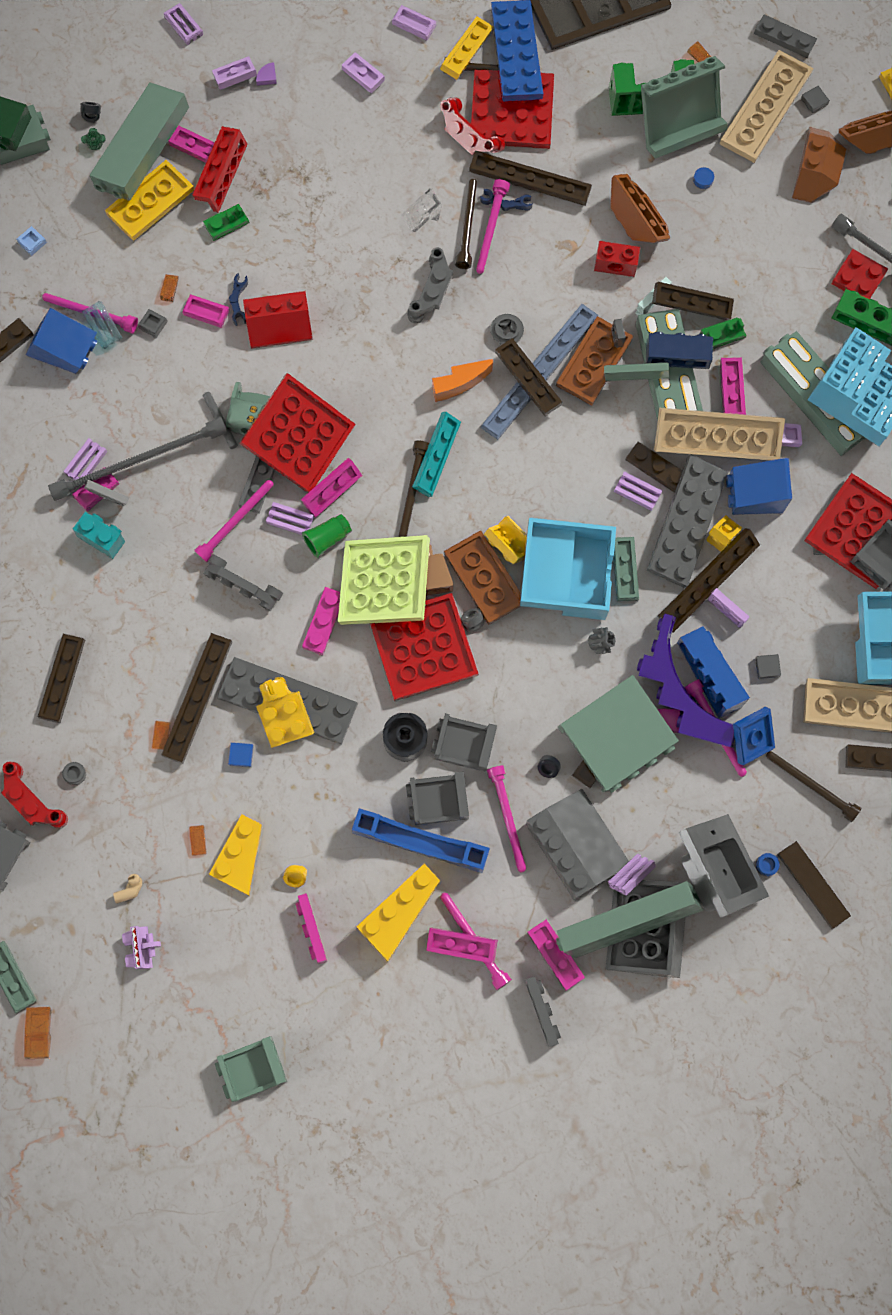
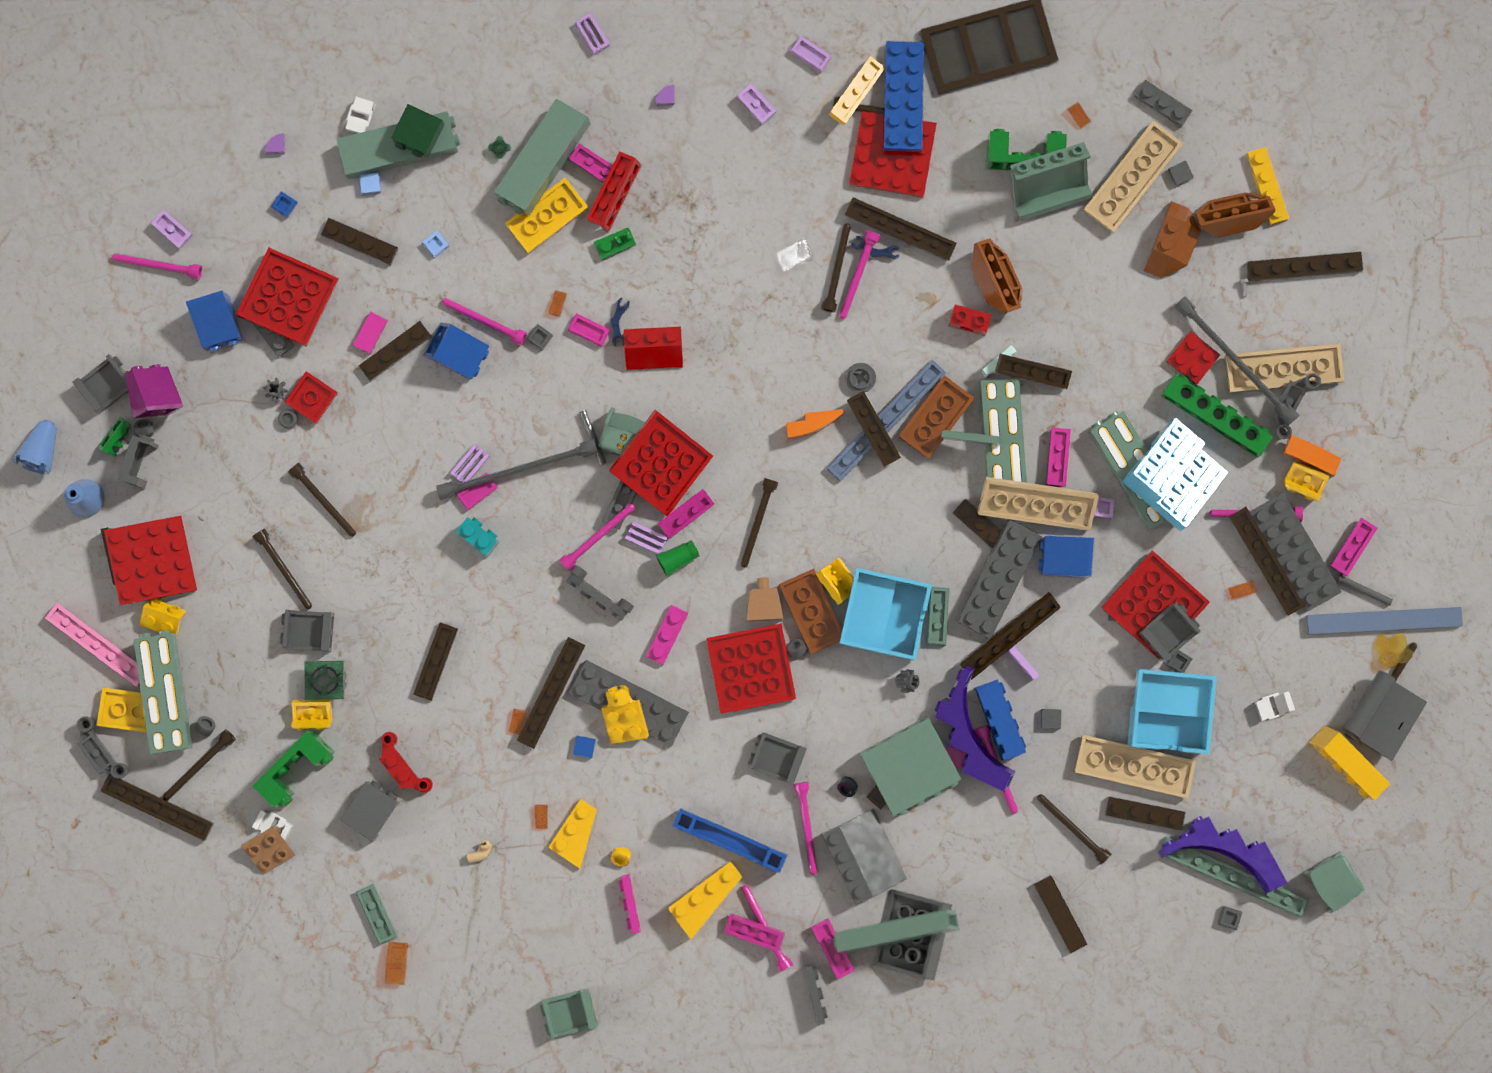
camera: 15 degrees right, 10 degrees up
dark grey tile [62,762,86,785] -> none
black tile [80,102,101,123] -> none
clear light blue tile [82,301,122,349] -> none
light grey tile [84,480,129,506] -> none
lavender hips [122,926,161,969] -> none
lavender plate [212,56,257,90] -> none
yellowish green plate [338,535,430,625] -> none
black brick [383,713,428,762] -> none
dark grey panel [406,771,469,825] -> none
dark grey plate [407,247,453,323] -> none
teal tile [412,411,461,497] -> none
plate [440,97,505,155] -> none
lavender tile [608,854,656,896] -> none
dark grey tile [611,318,626,348] -> none
lavender tile [614,472,662,511] -> none
dark blue brick [646,332,713,369] -> none
dark grey piece [679,814,769,918] -> none
blue tile [693,167,715,189] -> none
green plate [700,317,747,349] -> none
yellow slope [706,515,743,552] -> none
blue tile [733,707,775,766] -> none
blue tile [756,853,780,877] -> none

